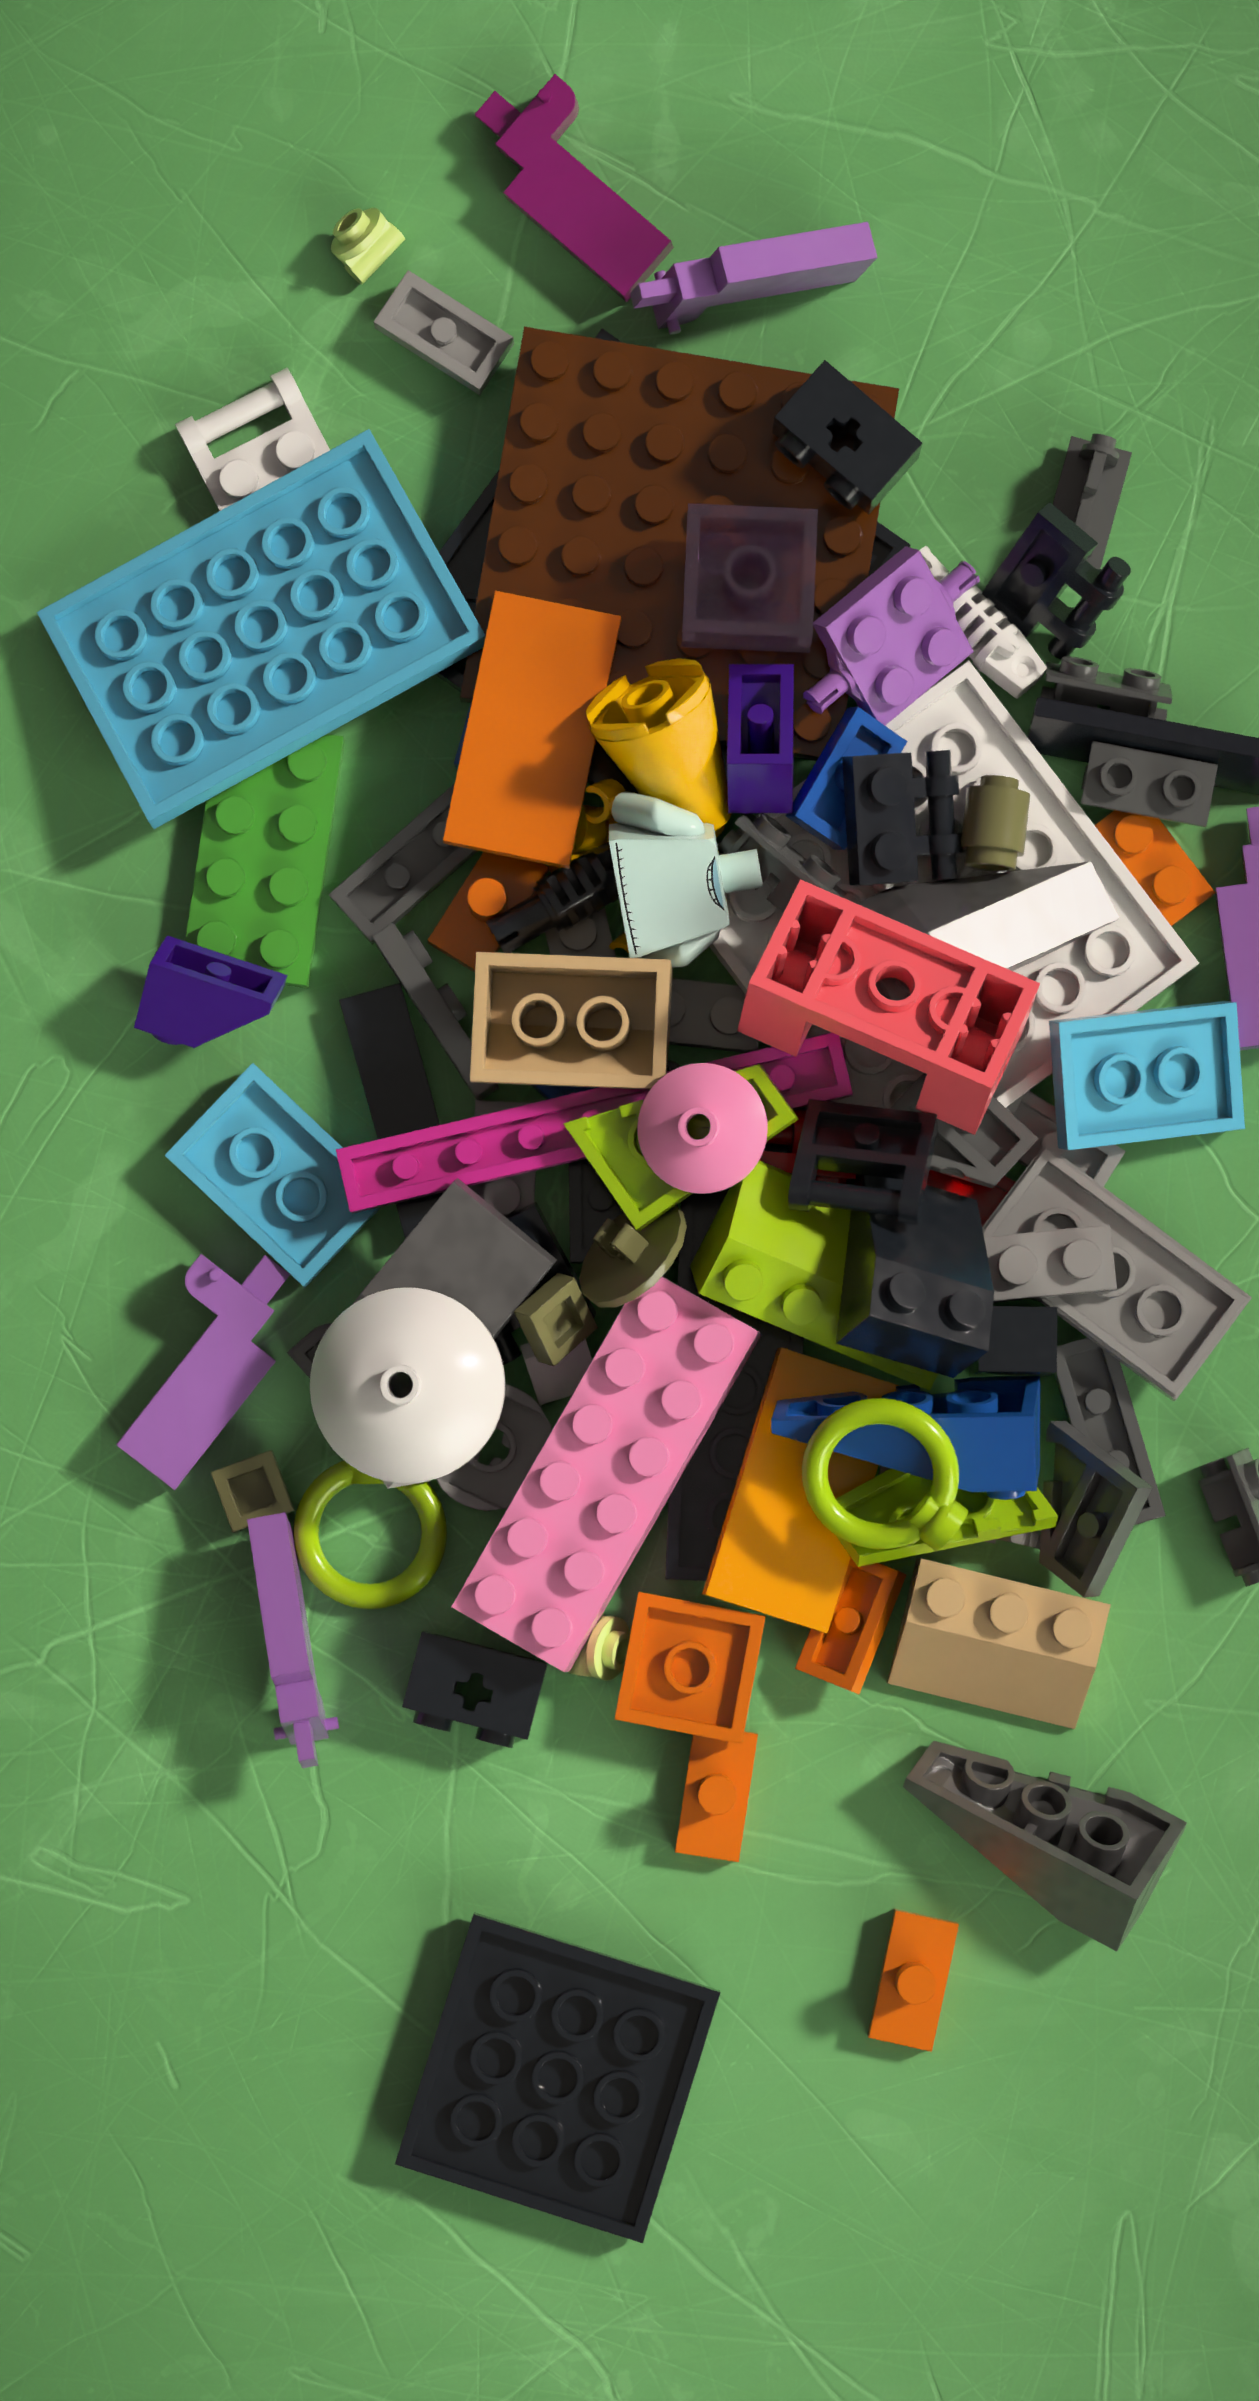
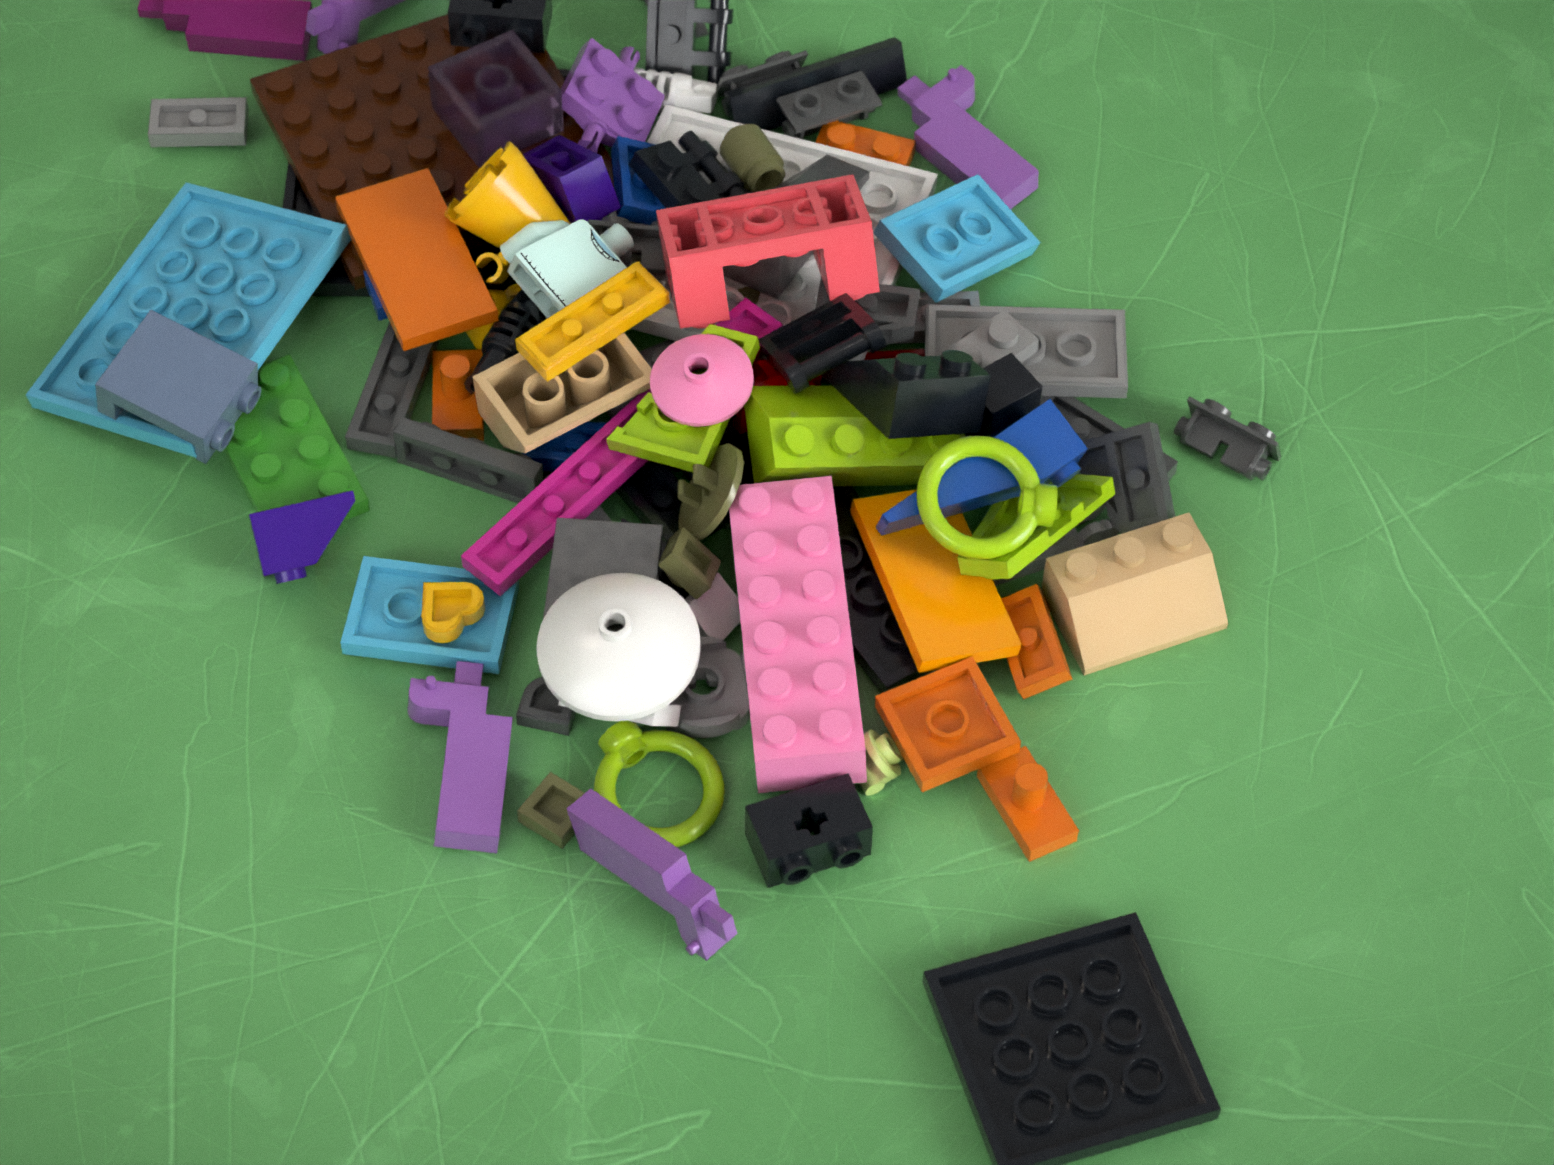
camera: 35 degrees left, 30 degrees down
white plate [175,368,330,511] -> none
yellowish green plate [331,208,405,285] -> none
black tile [339,983,444,1239] -> none
orange tile [868,1909,959,2052] -> none
flat silver wedge [903,1741,1187,1951] -> none
none -> sand blue panel [95,310,262,464]
none -> yellow tile [421,582,485,643]
none -> yellow tile [515,261,670,382]

